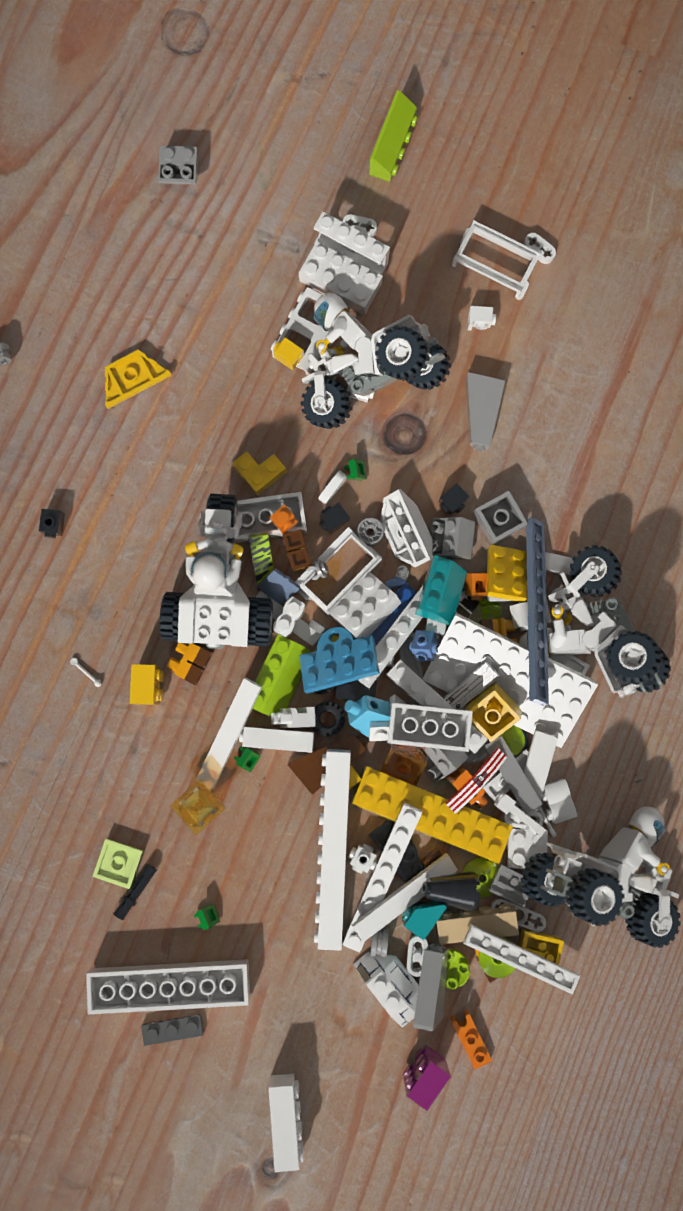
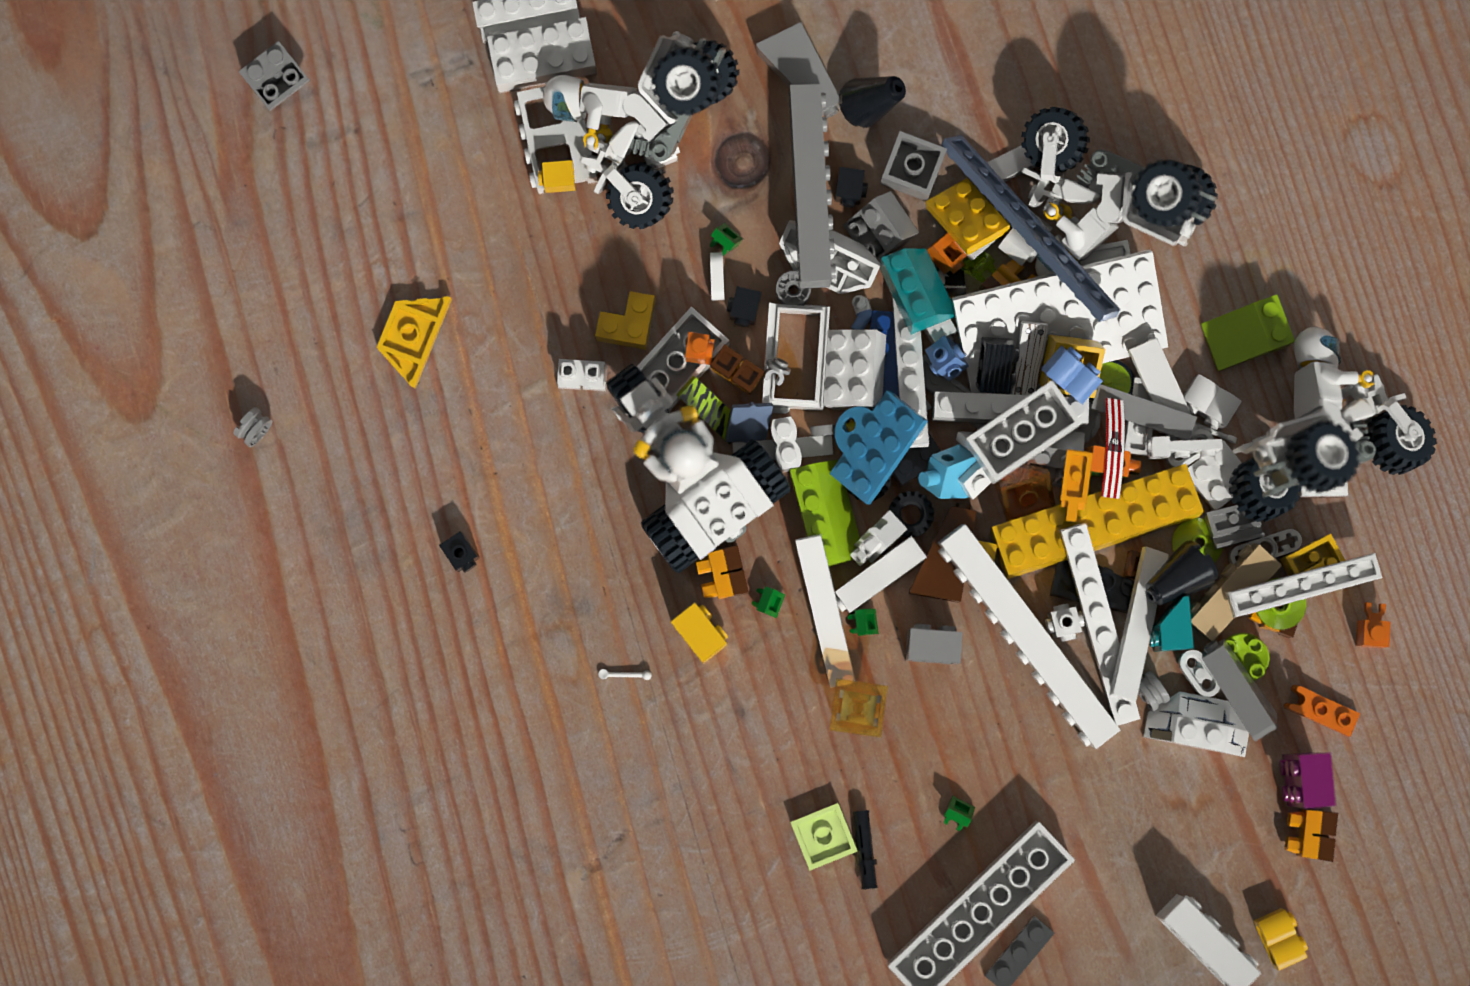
camera: 35 degrees left, 0 degrees up
none -> white hips [557,359,608,391]
none -> green tile [751,586,785,618]
none -> light grey brick [788,84,836,288]
none -> black cone [839,76,906,128]
none -> light grey brick [905,624,963,665]
none -> black brick [976,337,1020,394]
none -> medium blue brick [1041,345,1103,405]
none -> light orange hinge [1060,449,1093,523]
none -> lime slope [1200,294,1295,371]
none -> yellow brick [1253,908,1308,970]
none -> light orange hips [1284,809,1338,862]
none -> orange brick [1356,602,1391,648]

